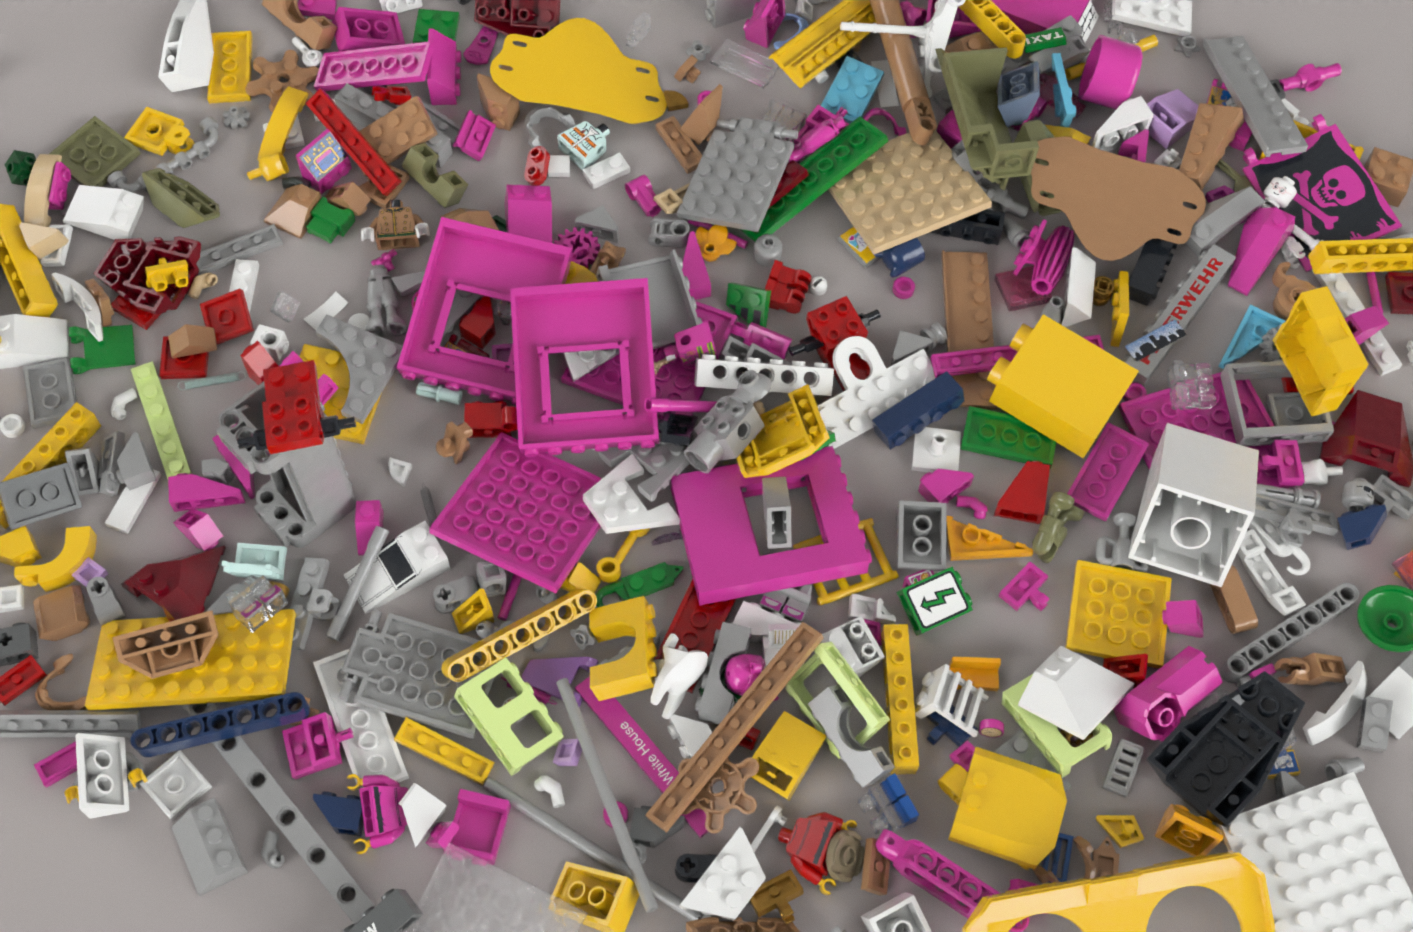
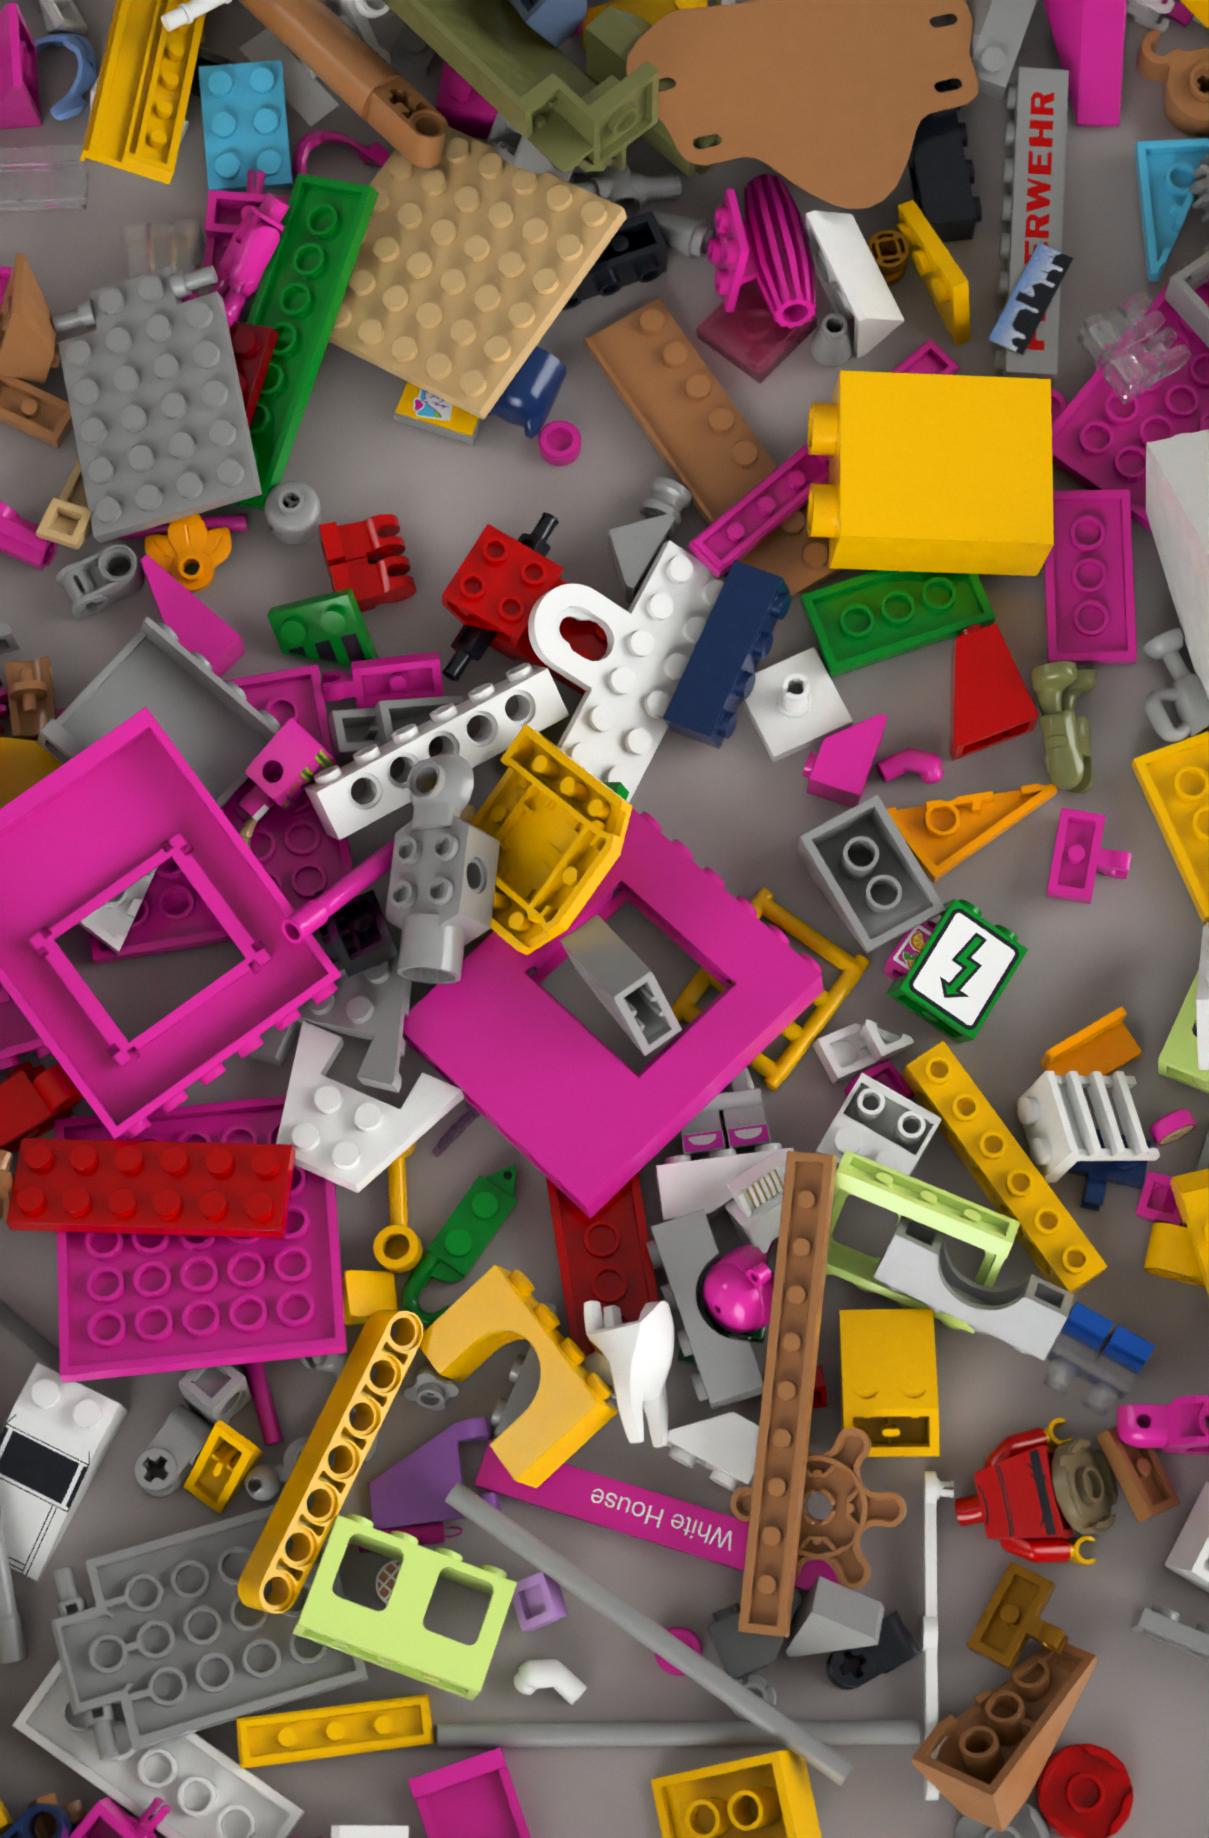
camera: 30 degrees left, 10 degrees up
white wing [679,827,766,921] -> none
white hinge [810,276,827,295] -> none
none -> red plate [6,1138,296,1238]
none -> light grey slope [785,1576,884,1657]

